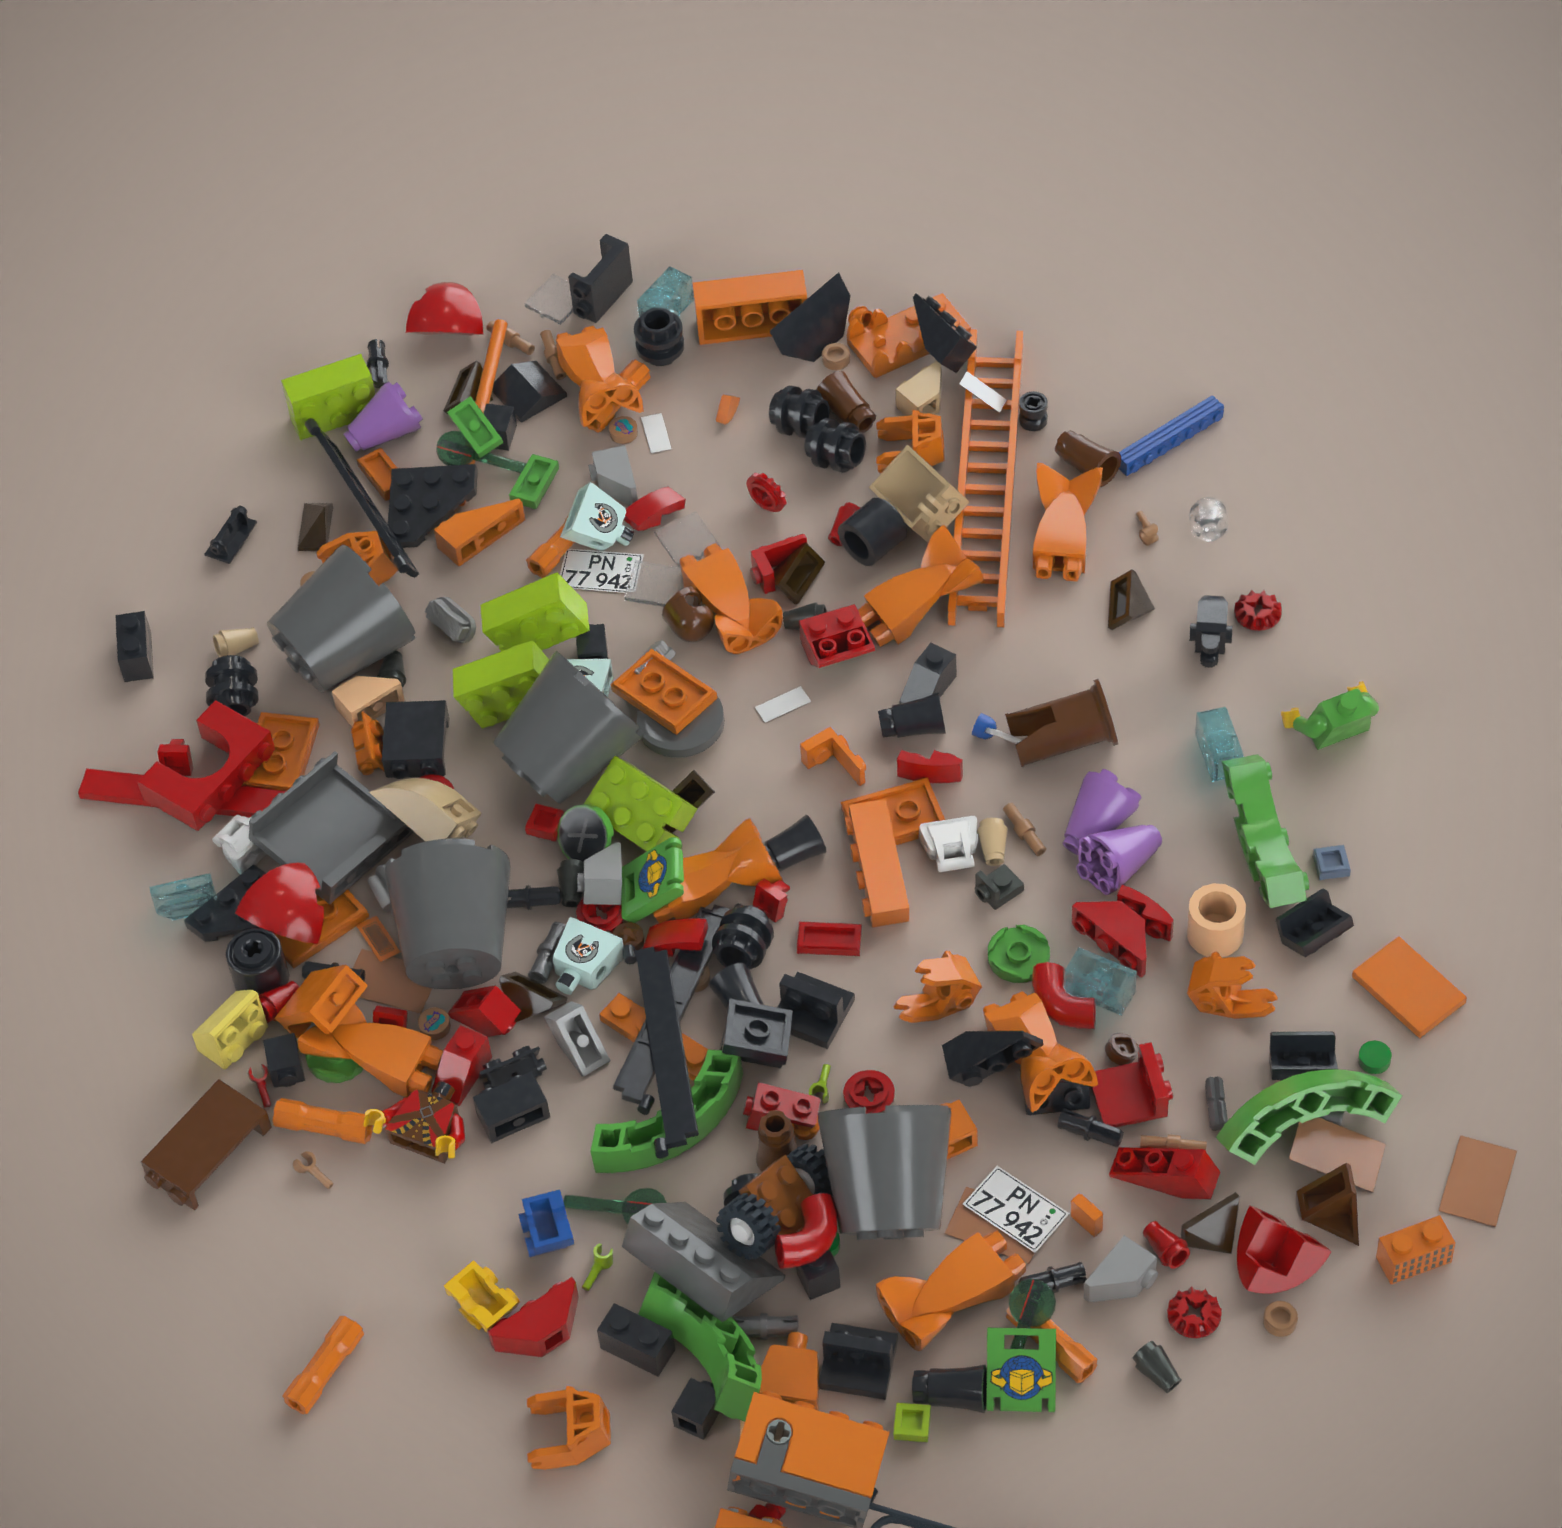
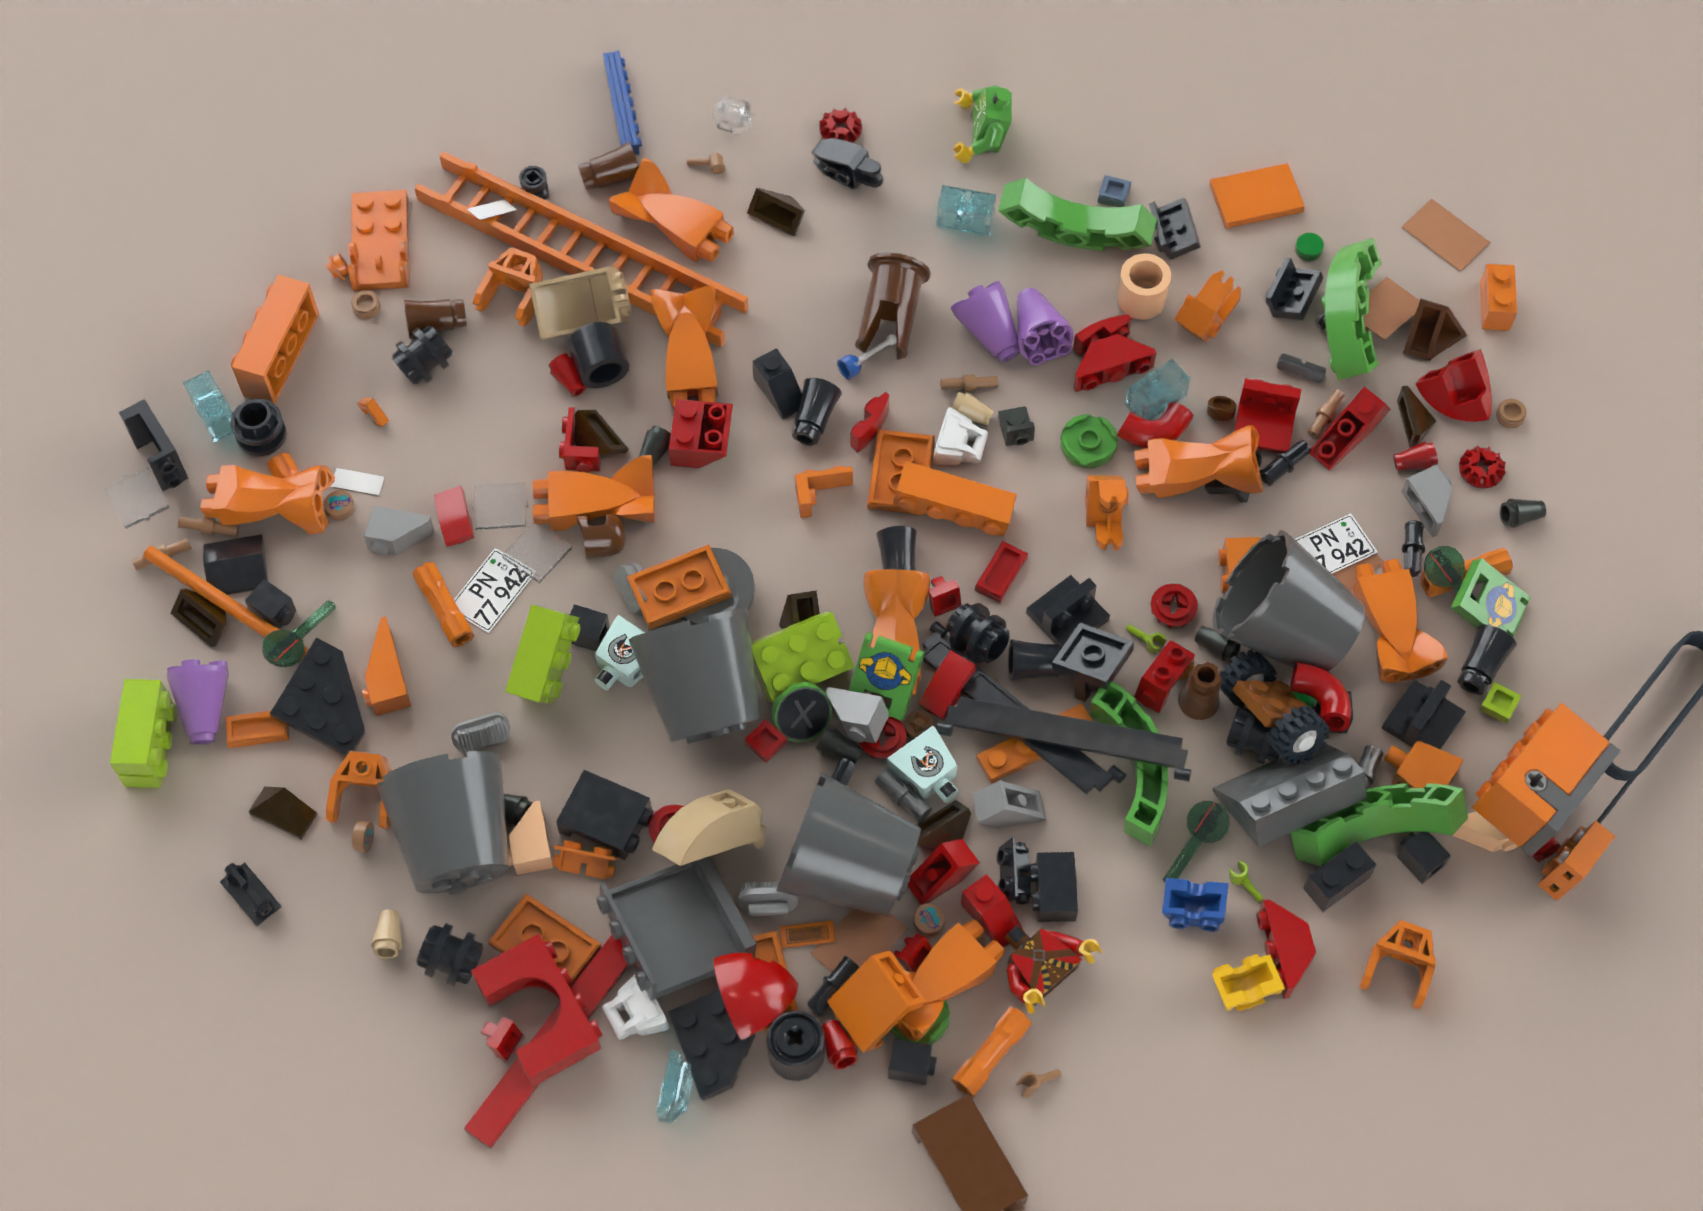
camera: 70 degrees left, 10 degrees up
black brick [115,611,154,682] -> none
light yellow slope [192,990,268,1070] -> none
red hand [248,1064,271,1108] -> none
orange axle [282,1316,364,1414] -> none
black piece [305,418,419,578] -> none
black axle [367,339,389,388] -> none
red brick [405,282,484,336] -> none
bright green plate [447,396,503,458] -> none
lime piece [453,640,549,729] -> none
bright green plate [509,454,559,509] -> none
light aqua torso [560,482,634,551] -> none
red gear [746,472,787,512] -> none
white sticker [755,686,811,723] -> none
black sticker [770,272,851,362] -> none
black piece [804,418,866,473] -> none
tan slope [895,361,942,416] -> none
black slope [912,293,977,373] -> none
black slope [942,1031,1044,1087] -> none
orange tile [1071,1193,1103,1237] -> none

